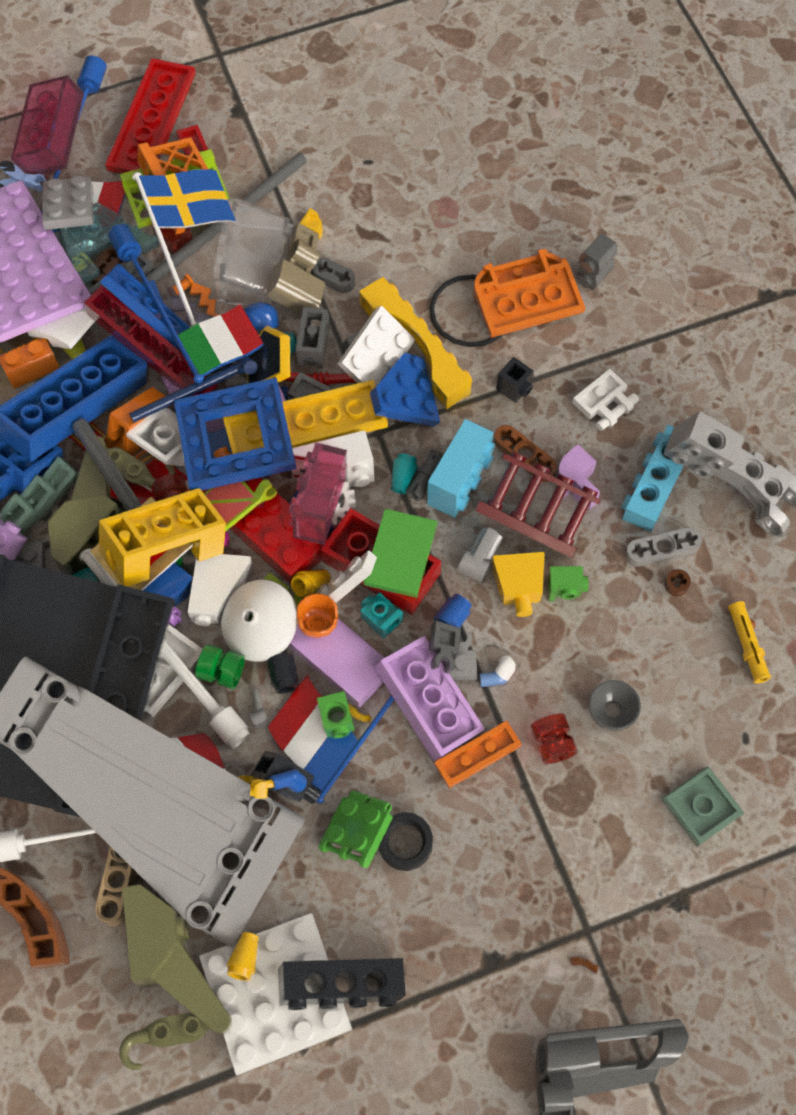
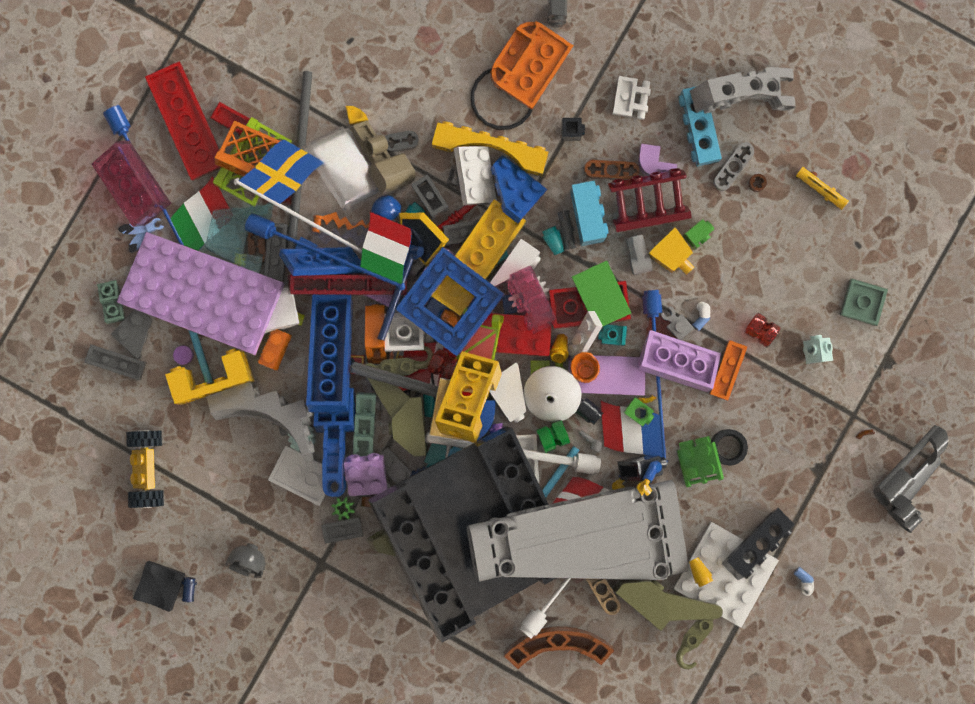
camera: 40 degrees left, 20 degrees up
light grey plate [42,176,94,230] -> none
dark grey plate [429,621,461,674] -> none
dark grey piece [589,680,641,731] -> none
none -> medium azure bar [542,446,580,498]
none -> arm [794,567,814,596]
none -> light aqua brick [803,335,833,364]

